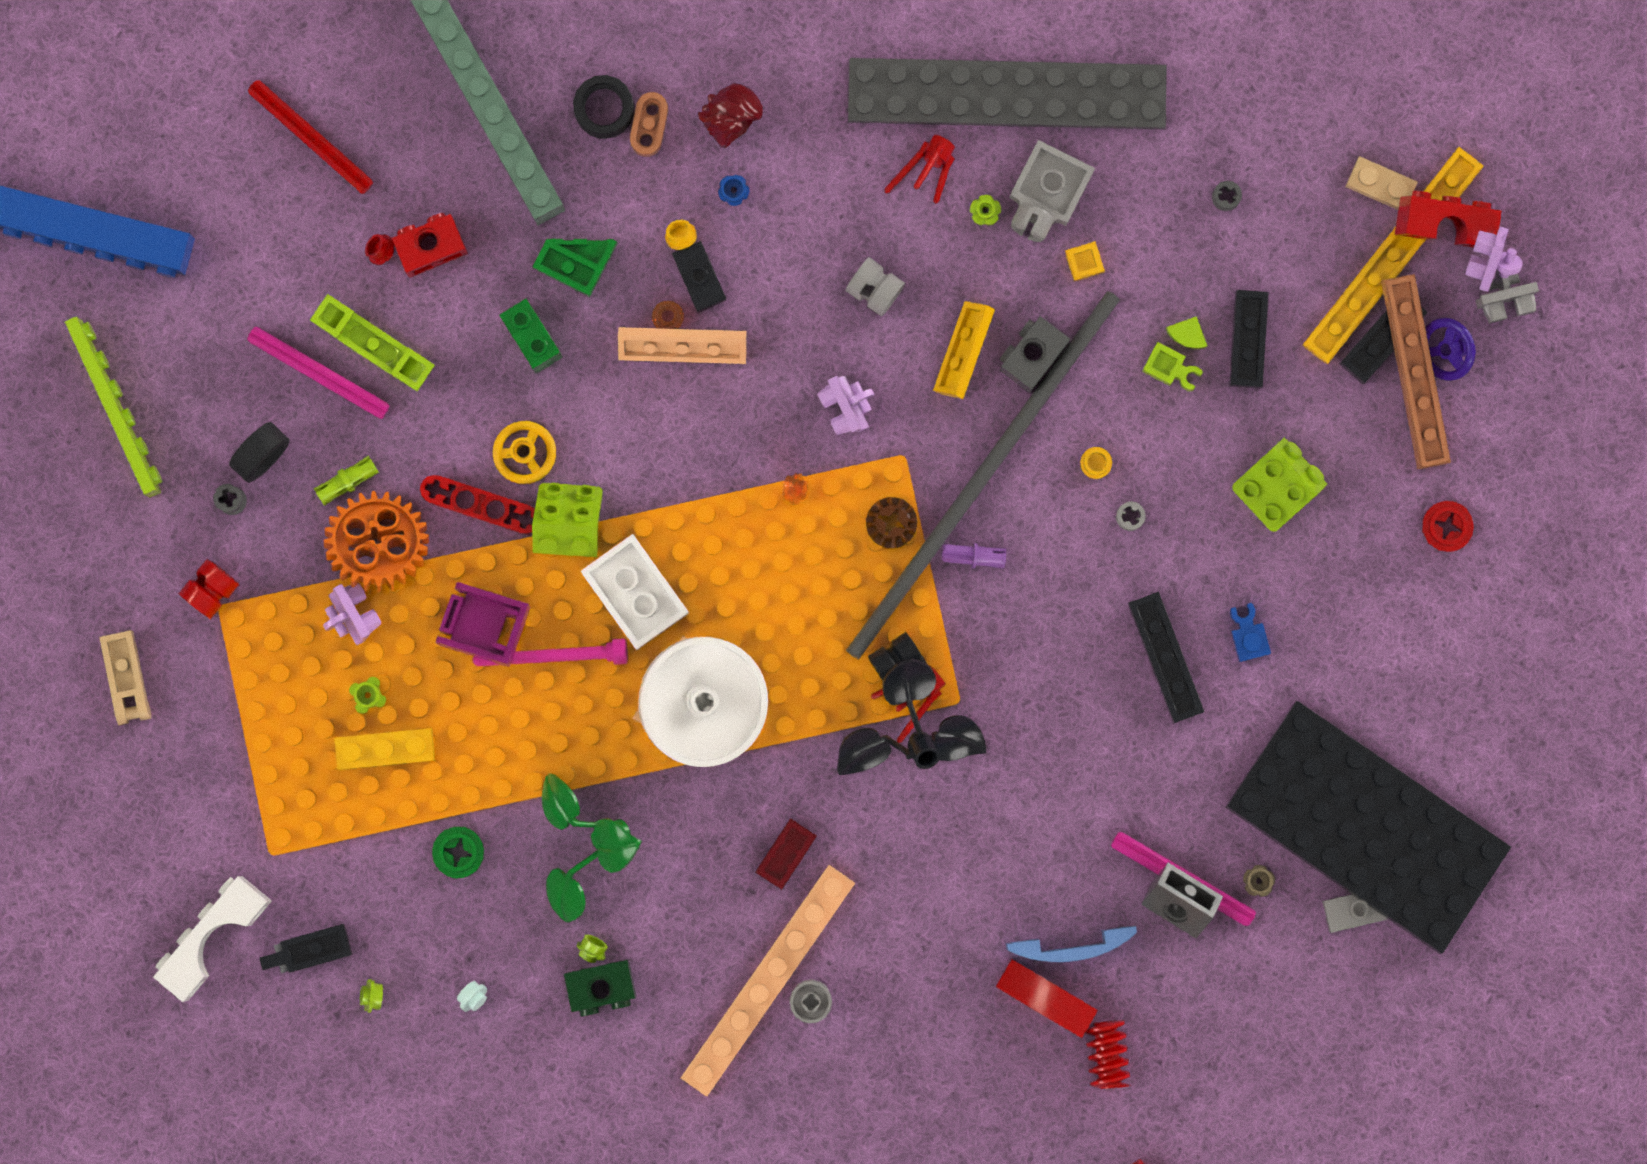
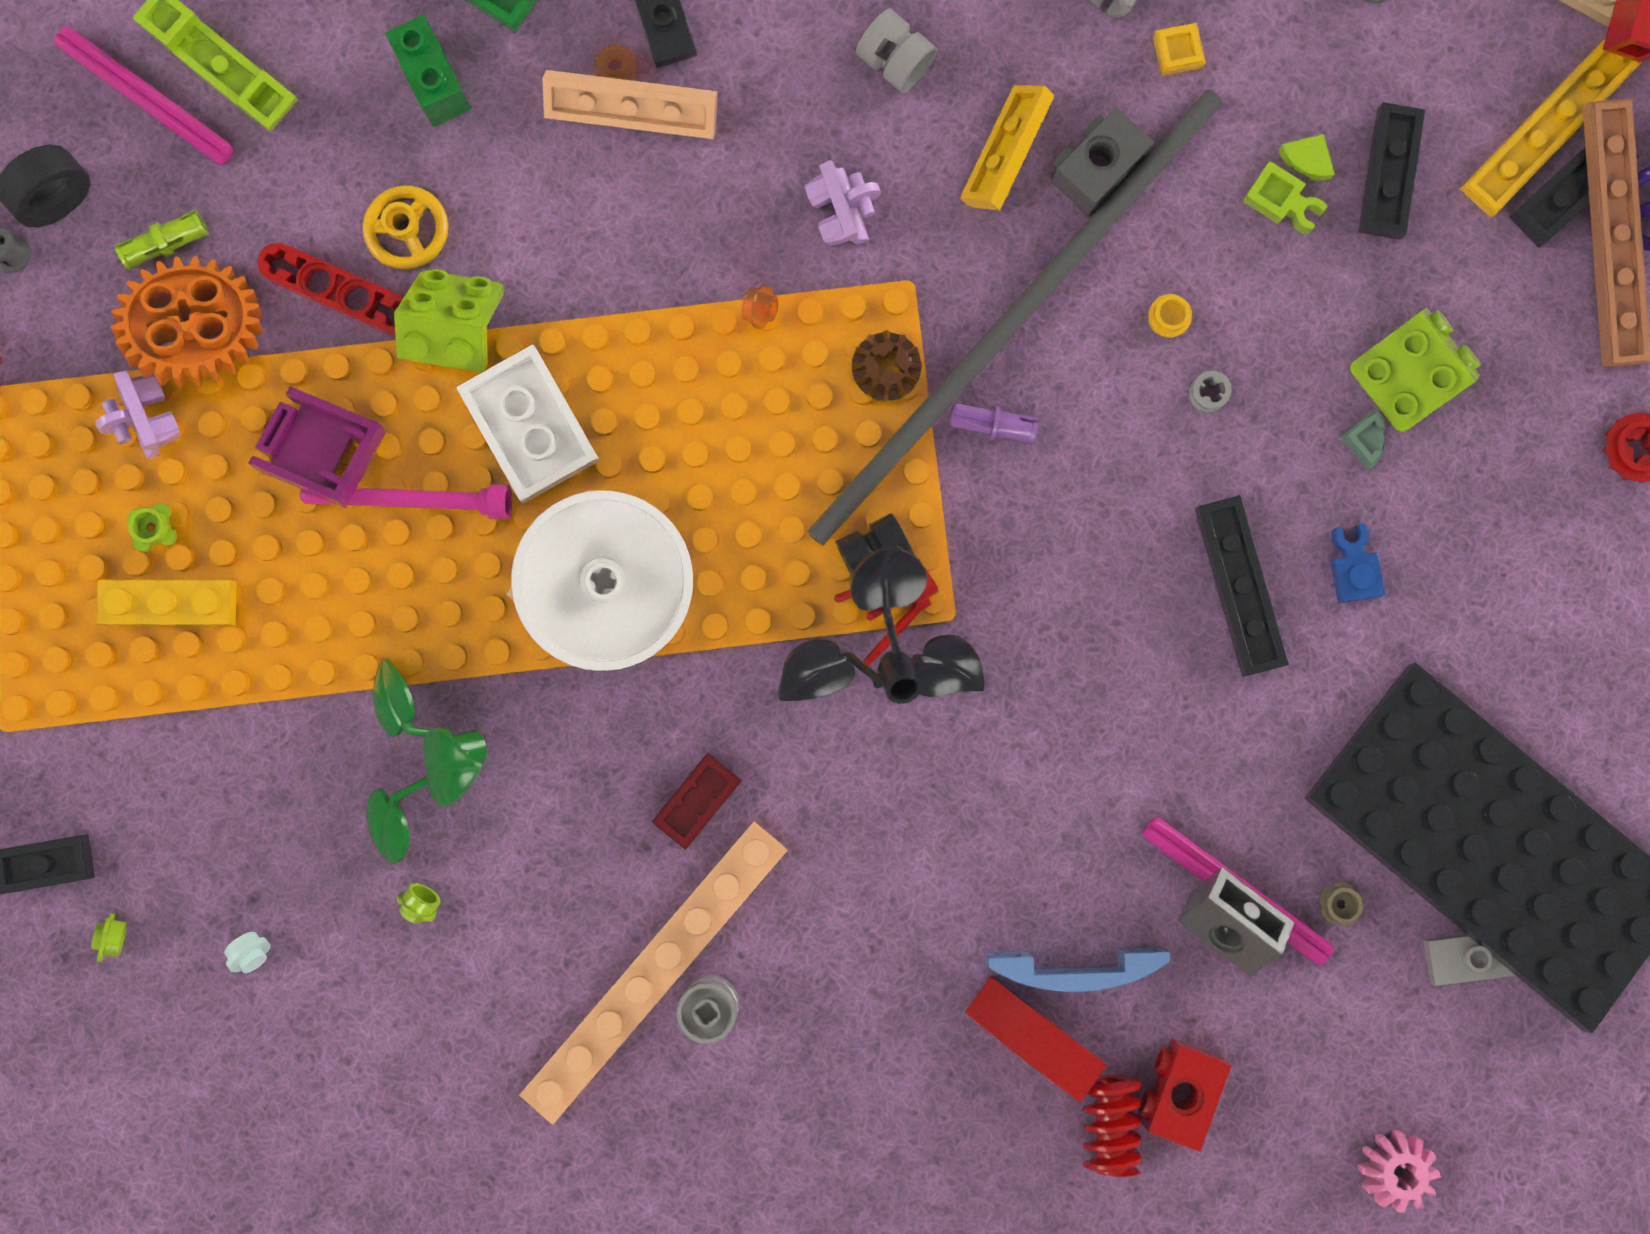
camera: 10 degrees right, 0 degrees up
green gear [432,827,484,878] -> none
dark green brick [563,959,637,1017] -> none
none -> red brick [1138,1038,1232,1152]
none -> sand green tile [1340,408,1385,470]
none -> bright pink gear [1357,1130,1441,1213]

